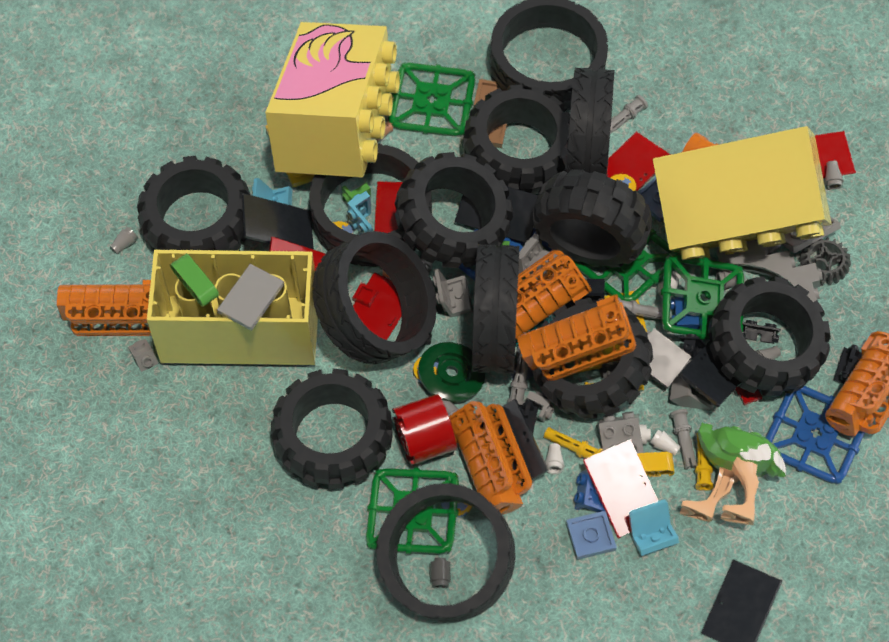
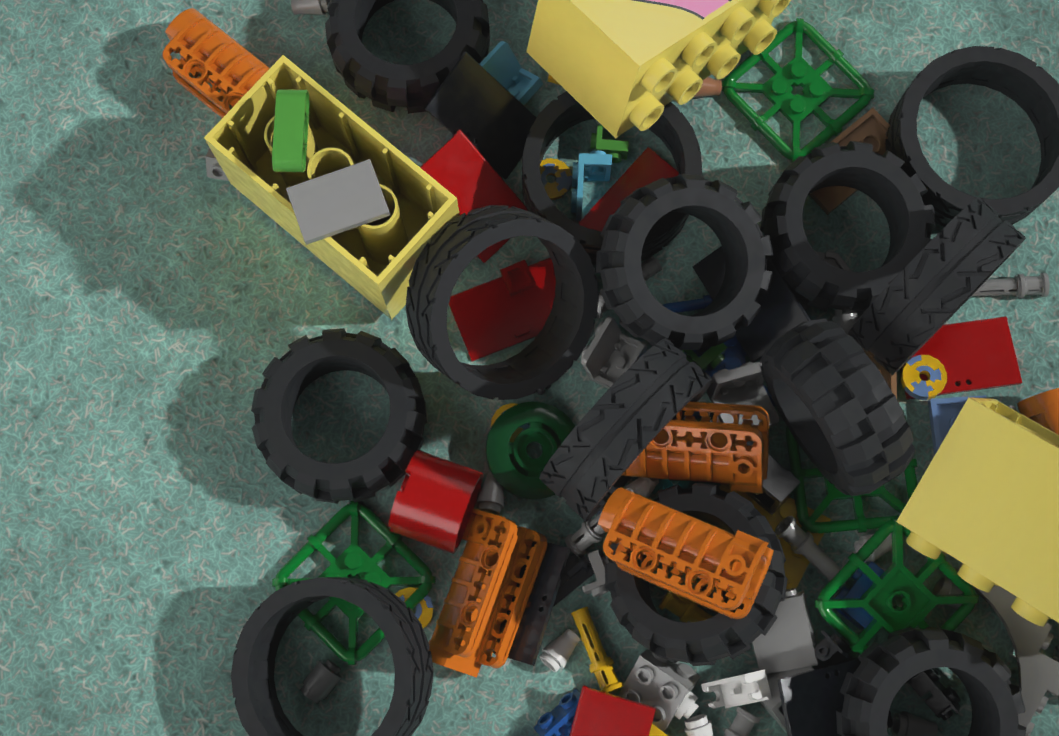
camera: 40 degrees right, 15 degrees up
none -> white hinge [701,669,772,709]

